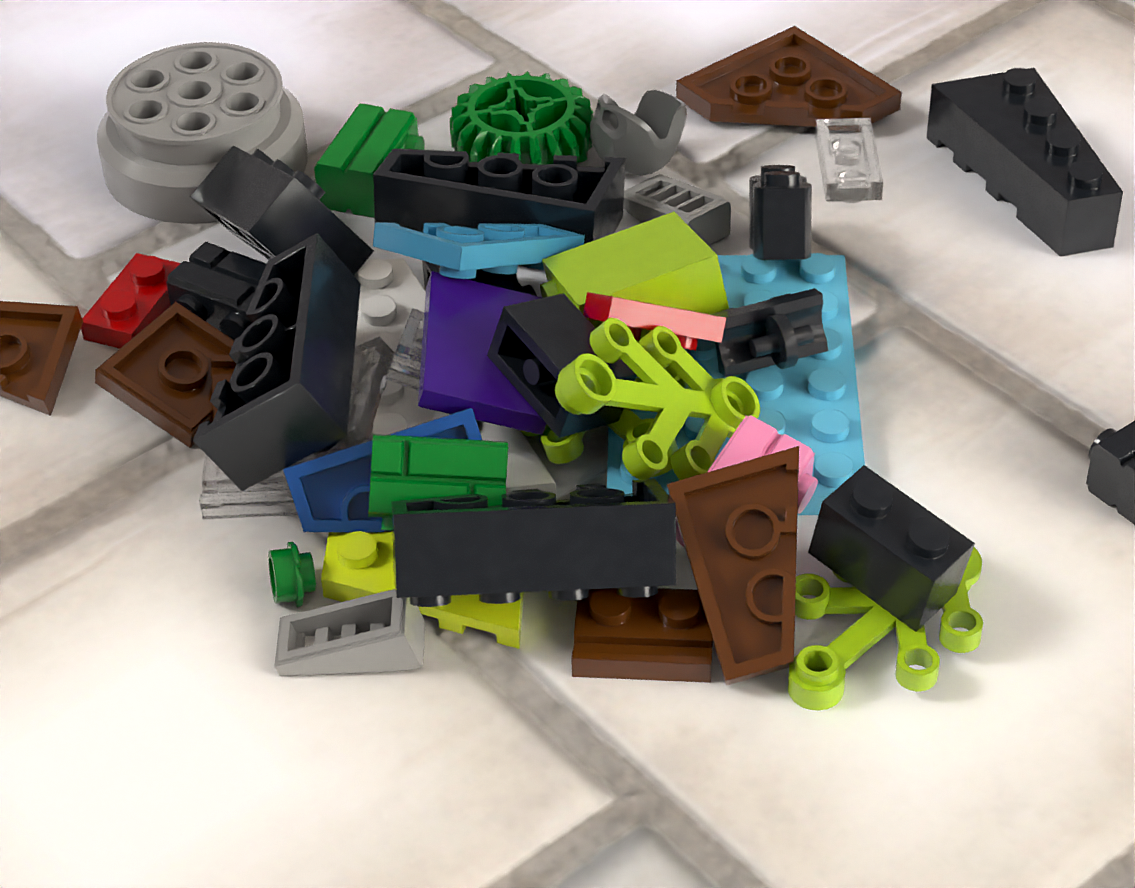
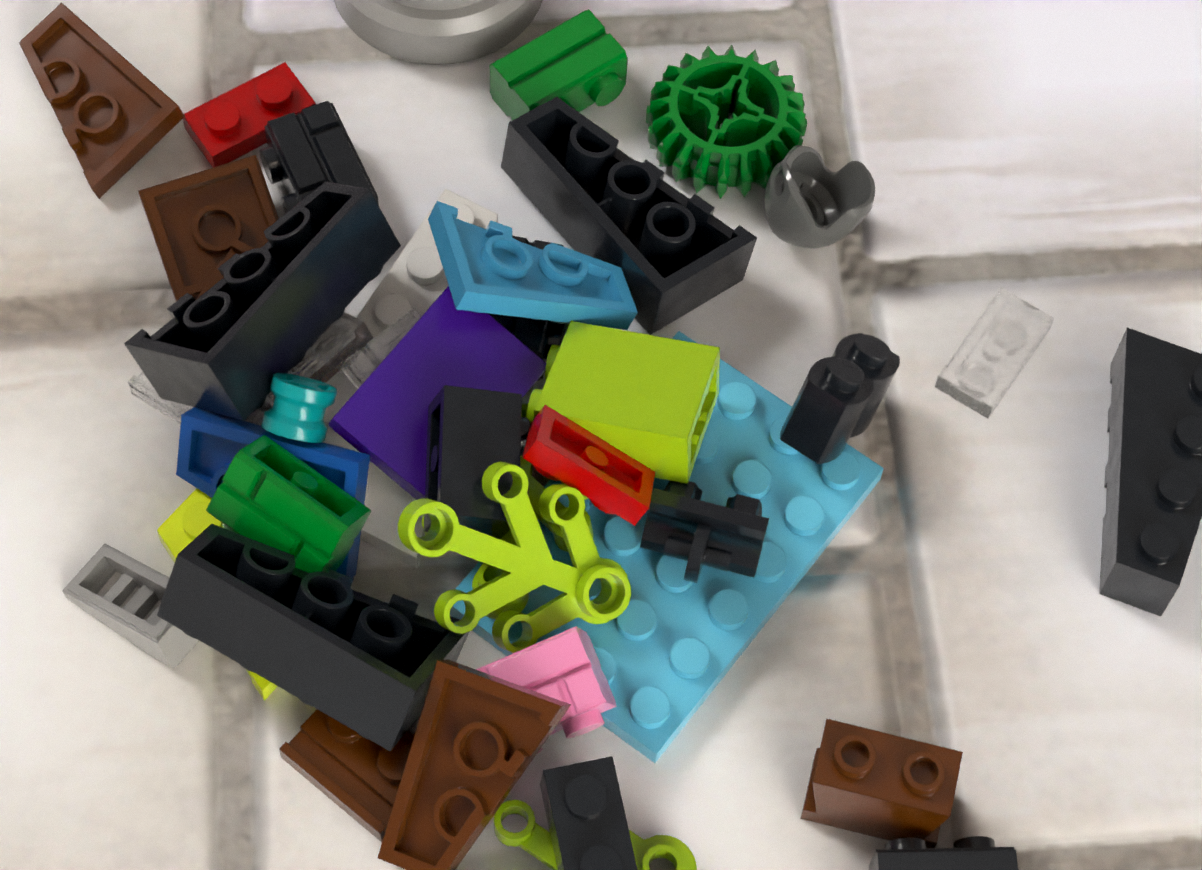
camera: 30 degrees right, 20 degrees up
black wedge [190,145,374,275] -> none
green plate [268,542,316,608] -> none
light grey slope [623,174,731,246] -> none
reddish brown plate [676,26,902,129] -> none
none -> teal wheel [261,373,337,443]
none -> reddish brown hips [800,718,963,848]

